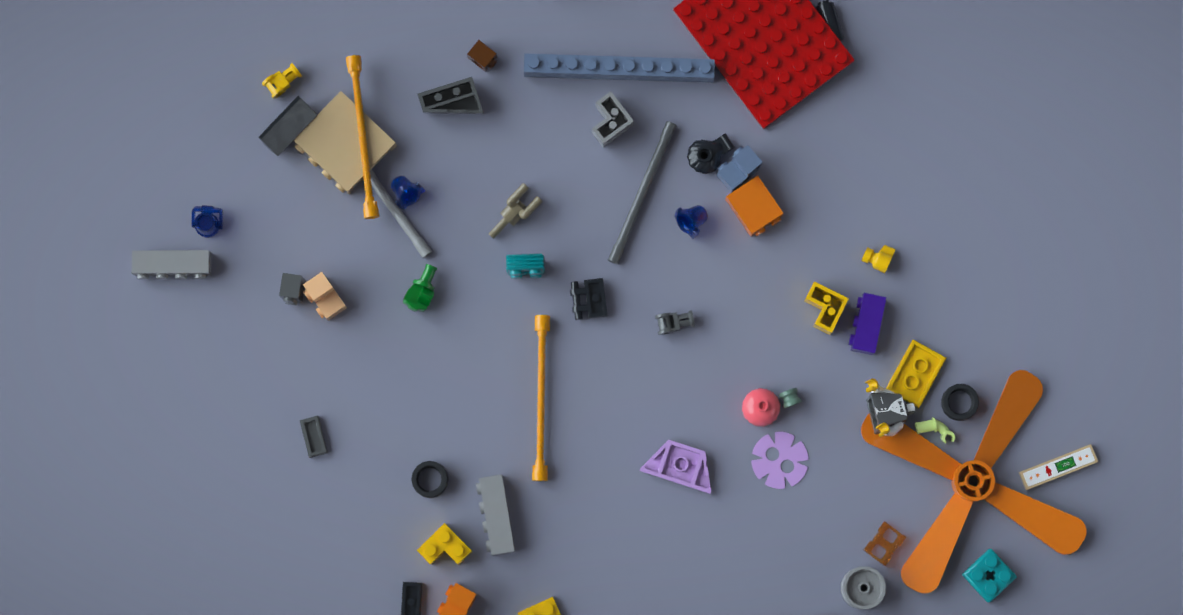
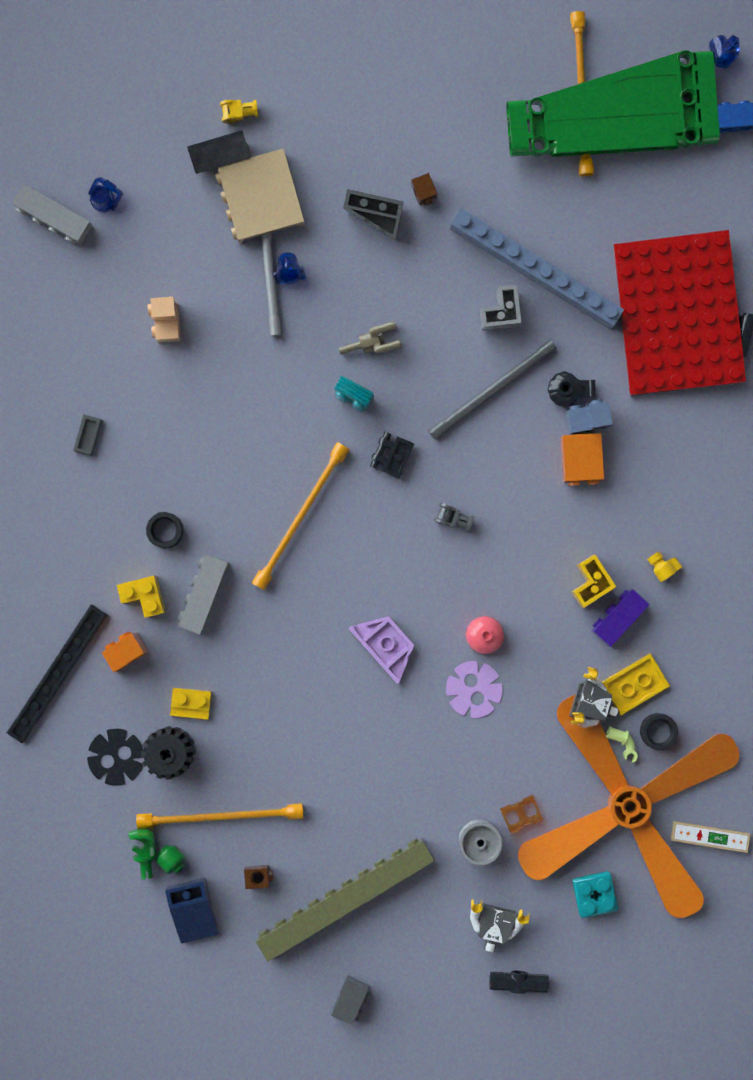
camera: 30 degrees right, 5 degrees up
dark grey brick [279,273,306,306] -> none
light orange hose [346,55,379,219] -> none
green piece [403,264,437,312] -> none
clear blue piece [674,205,708,239] -> none
sand green wheel [779,388,802,409] -> none

